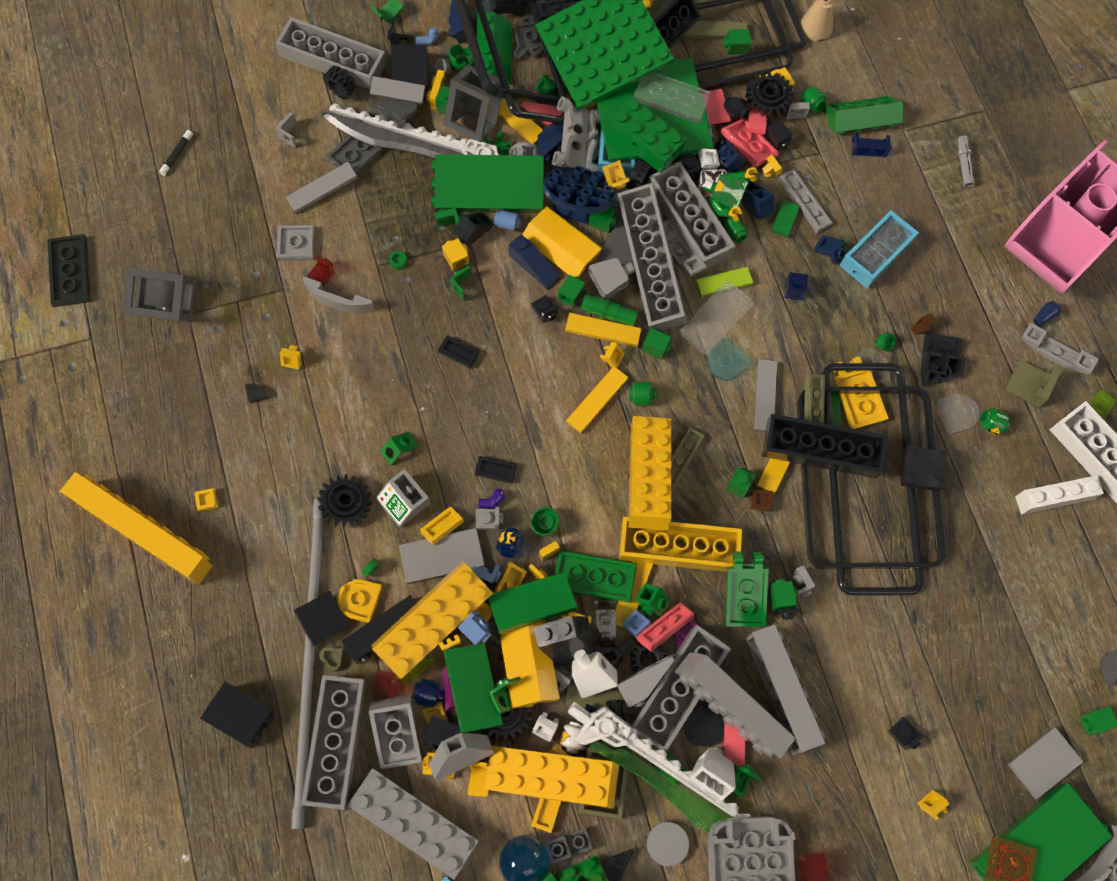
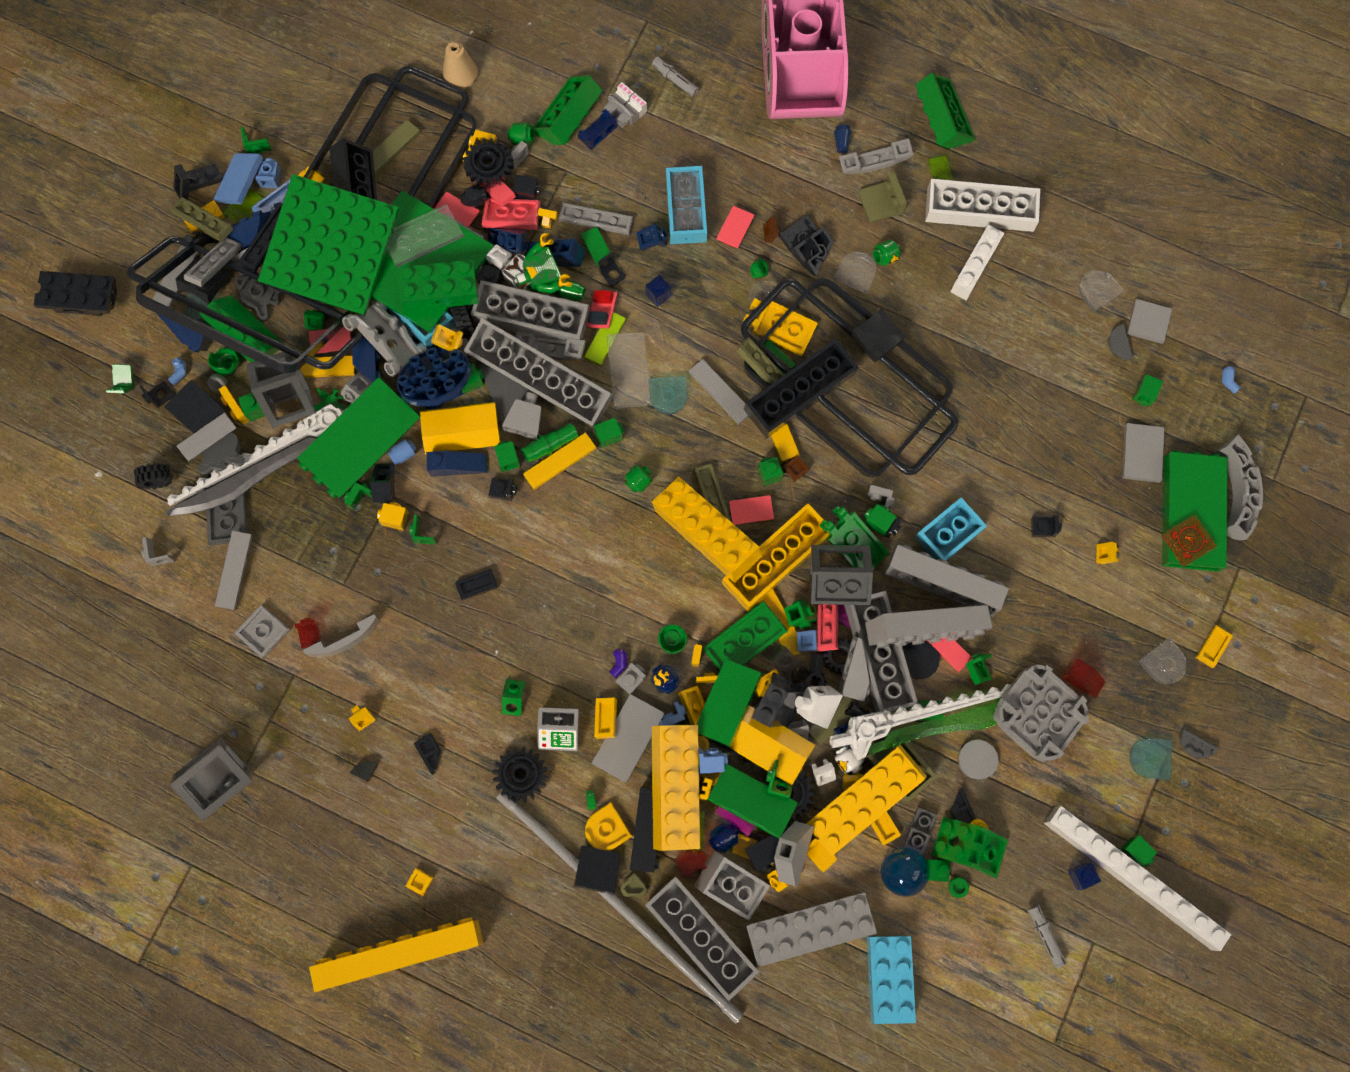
camera: 45 degrees left, 5 degrees up
pearl dark grey tile [47,234,91,308] -> none
pearl dark grey bar [159,130,193,176] -> none
black slope [200,681,275,748] -> none
light grey brick [275,17,387,90] -> none
green tile [389,251,408,270] -> none
black tile [475,456,517,484] -> none
yellow tile [566,366,628,433] -> none
yellow tile [600,342,625,368] -> none
white torso [690,747,736,800] -> none
green brick [723,29,752,55] -> none
none -> black tile [413,733,442,775]
none -> piece [586,290,618,329]
none -> black bracket [598,252,626,287]
none -> hips [604,82,647,128]
none -> coral piece [716,206,754,249]
none -> coral piece [729,495,774,525]
none -> dark grey piece [810,545,873,605]
none -> medium azure brick [915,497,987,561]

